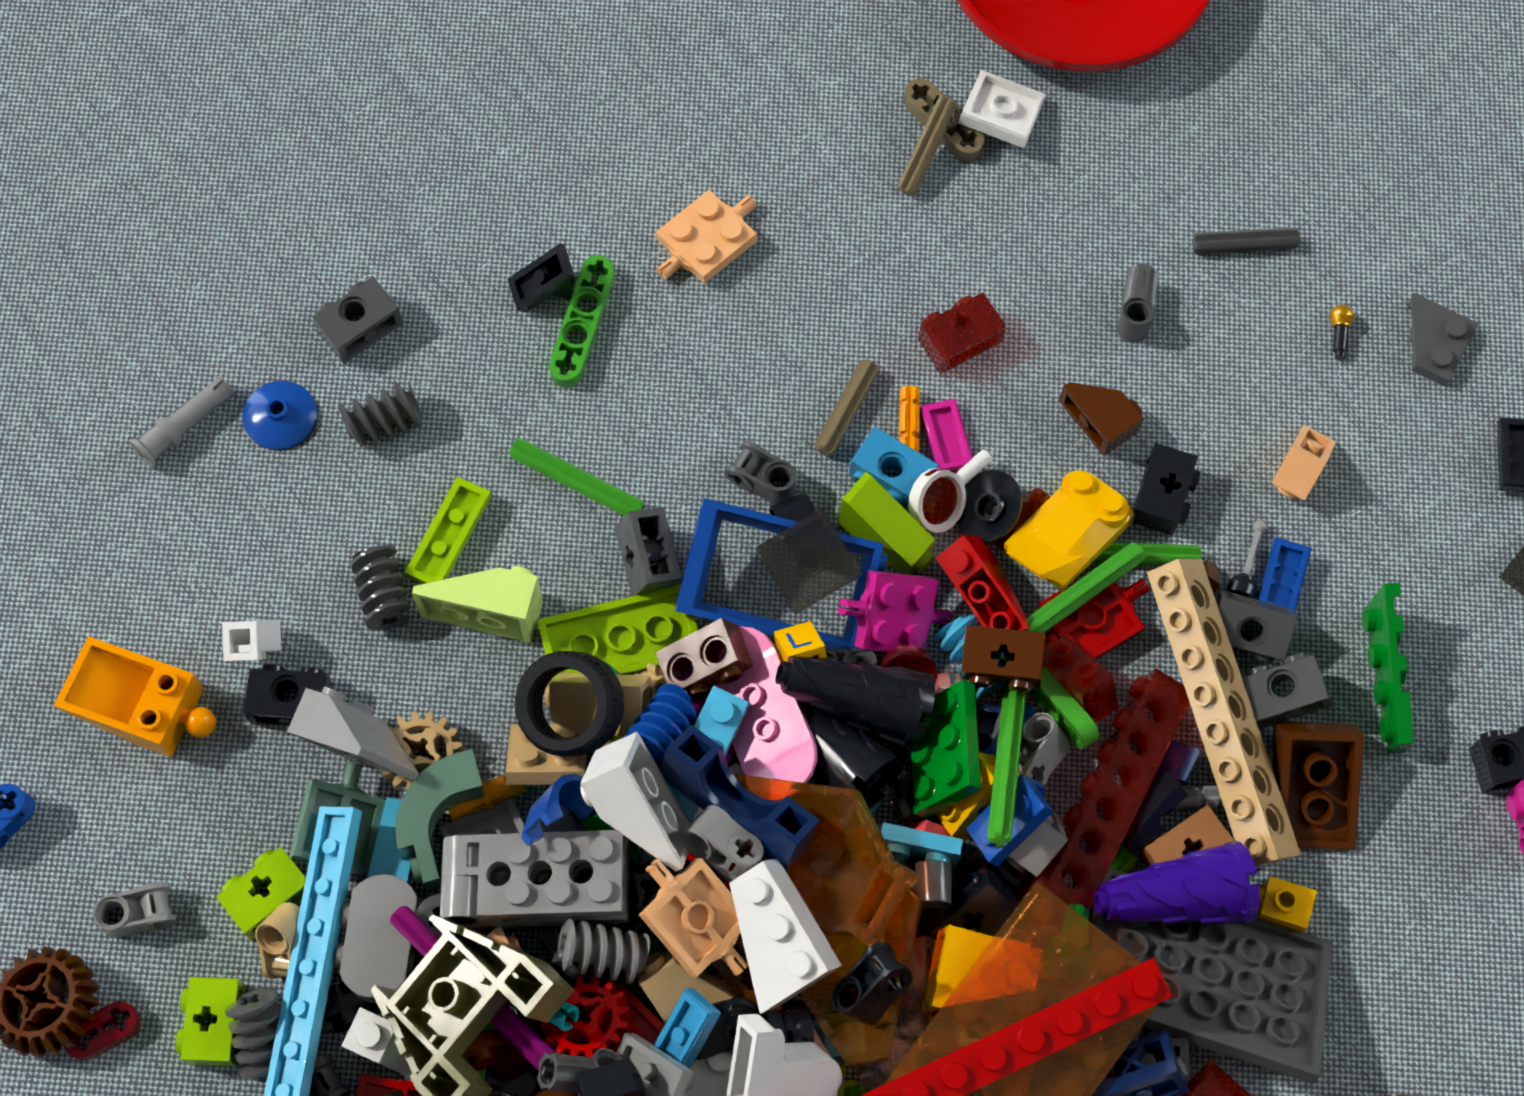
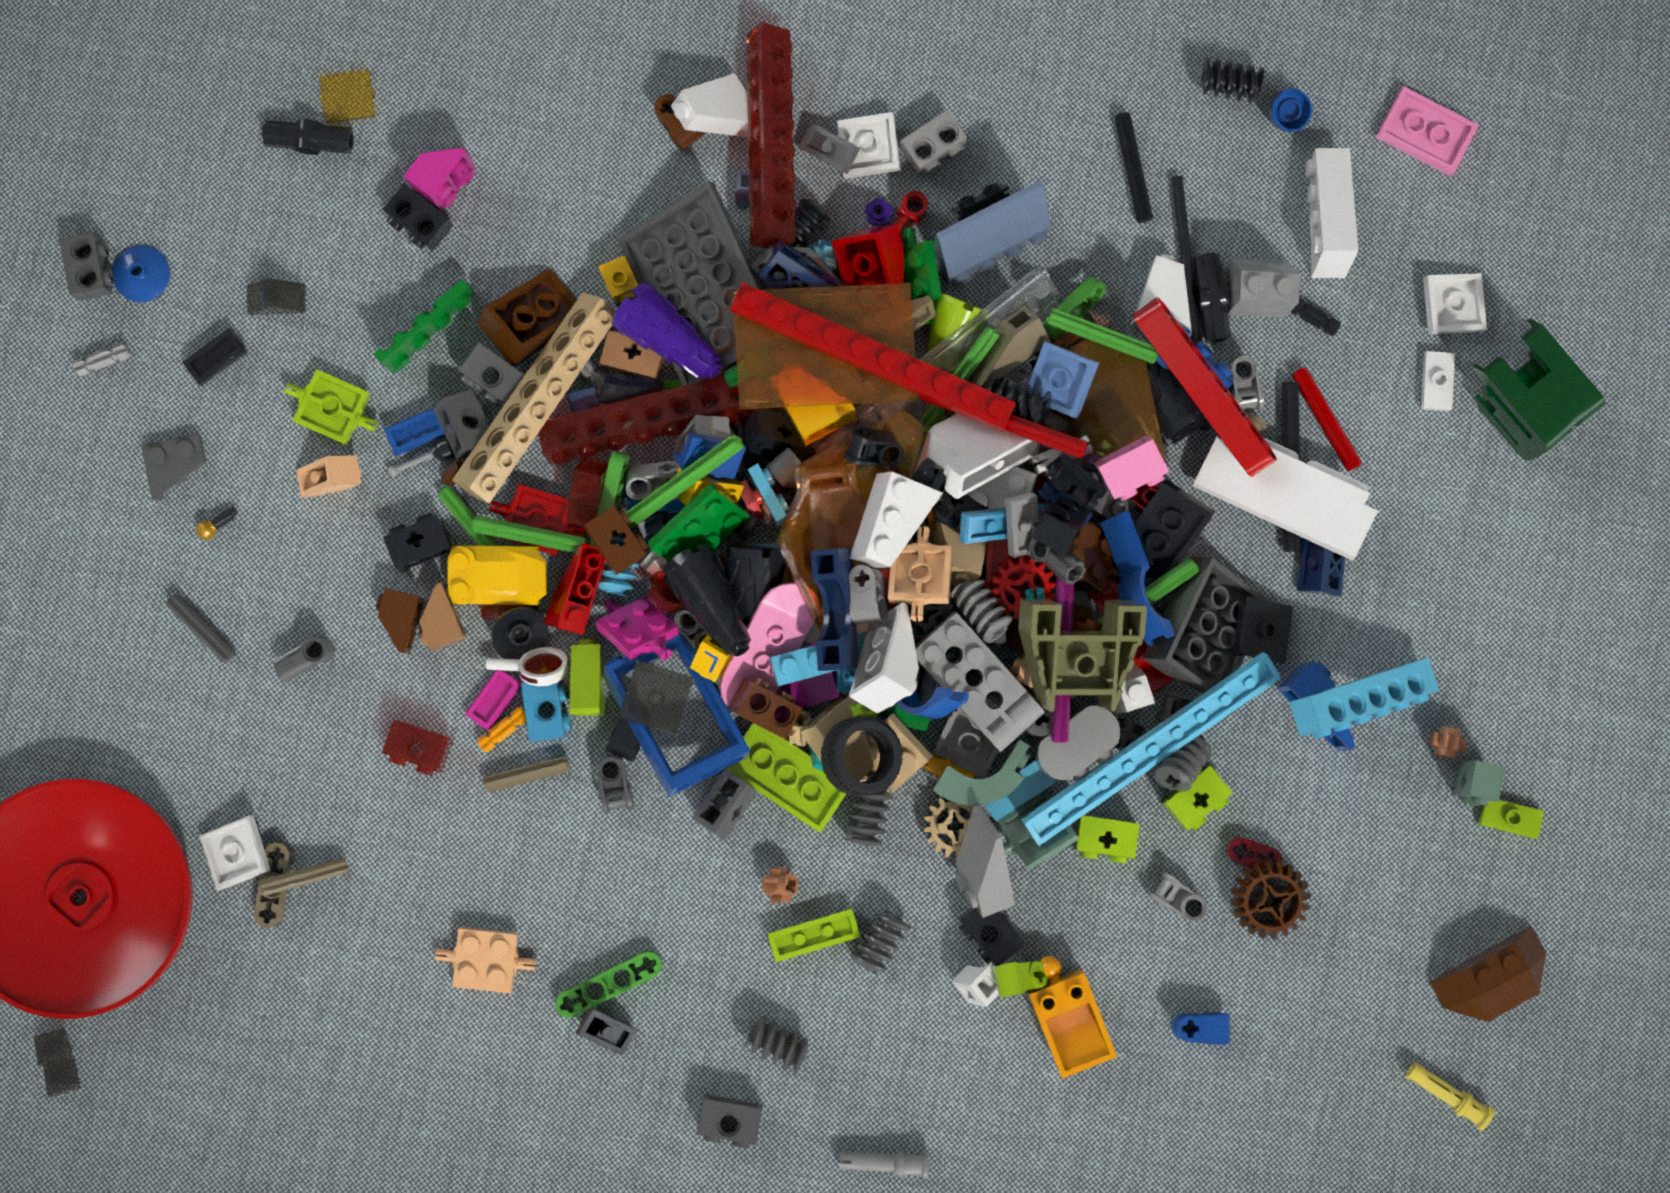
camera: 130 degrees left, 15 degrees up
blue dish [243,381,317,450] -> none
tan piece [255,902,300,979] -> none
yellowish green slope [412,566,543,643] -> none
bright green axle [509,438,644,516] -> none
blue piece [621,684,697,769] -> none
none -> lime plate [284,369,379,446]
none -> medium nougat slope [418,582,468,651]
none -> nougat gear [762,867,799,903]
none -> dark grey piece [845,789,893,847]
none -> lime piece [993,961,1048,998]

